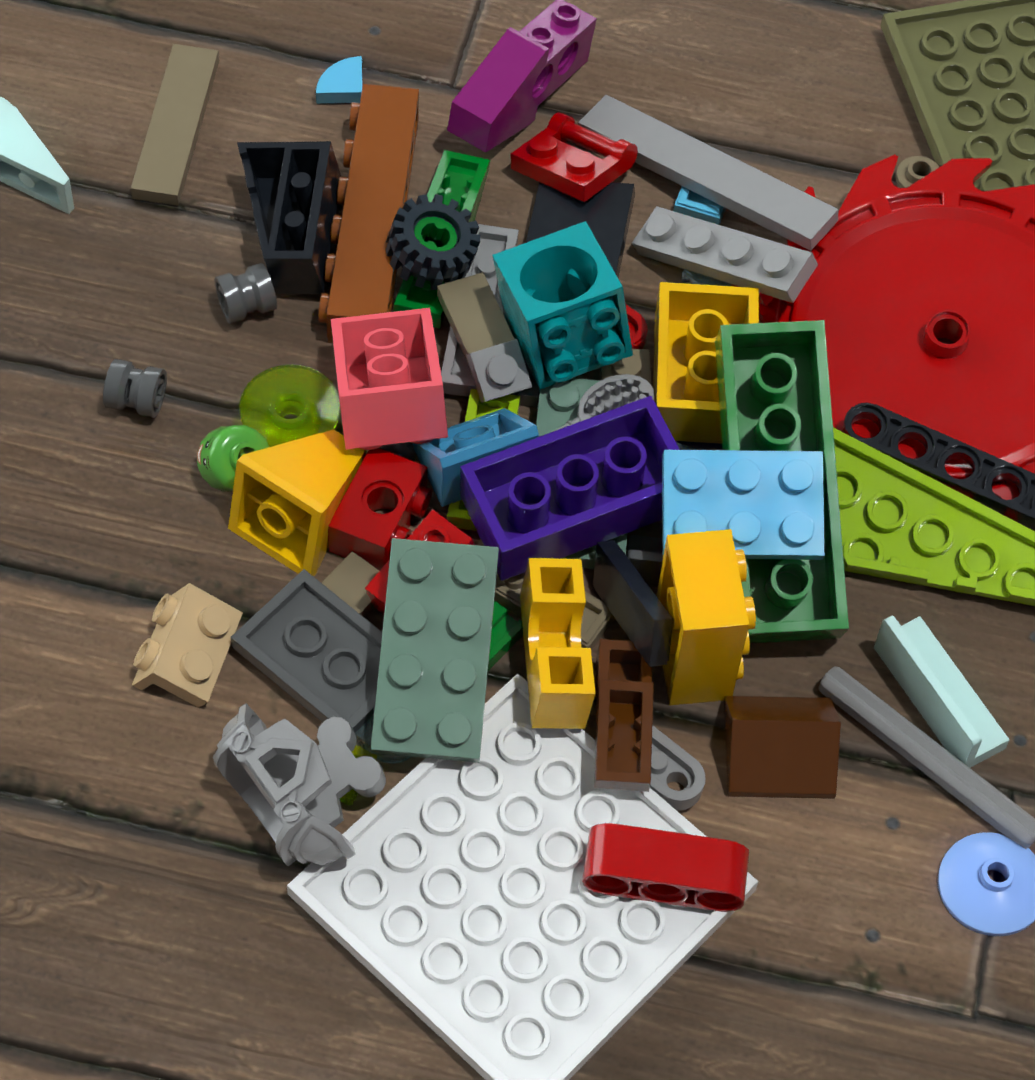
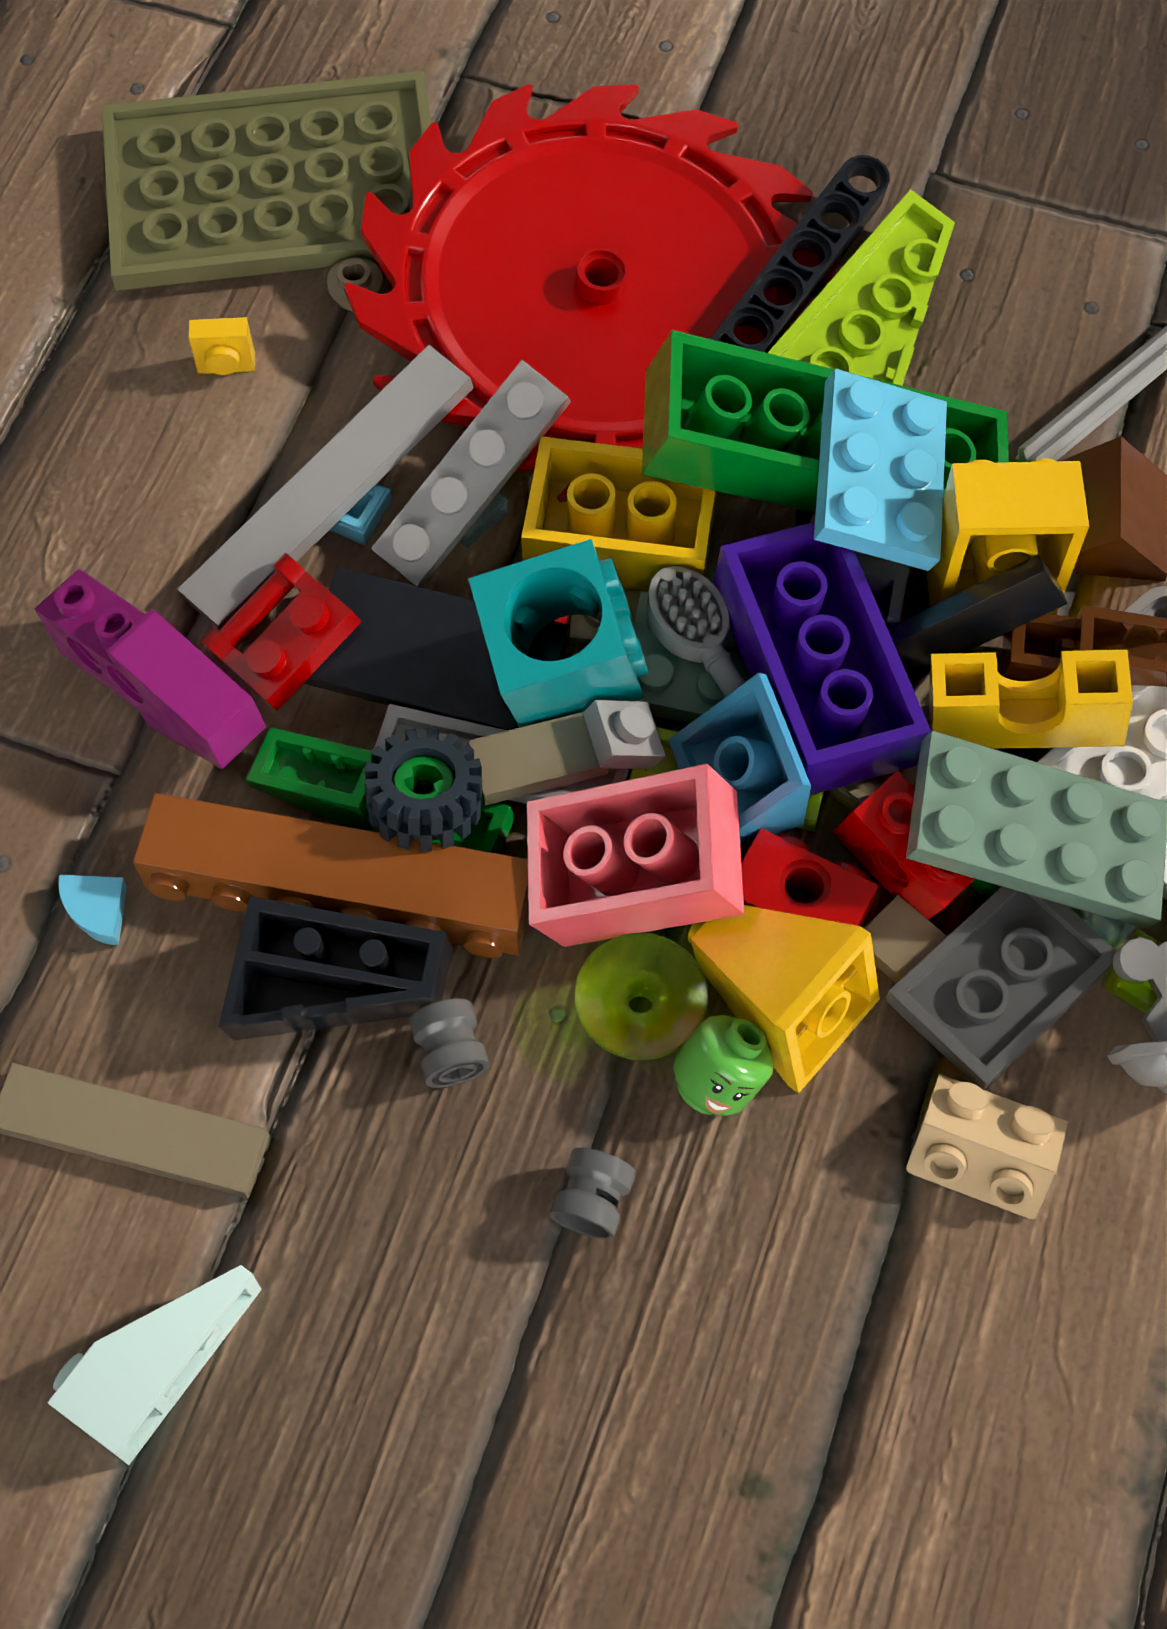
camera: 80 degrees left, 5 degrees up
light aqua panel [874,615,1009,768] -> none
none -> yellow plate [189,317,255,375]

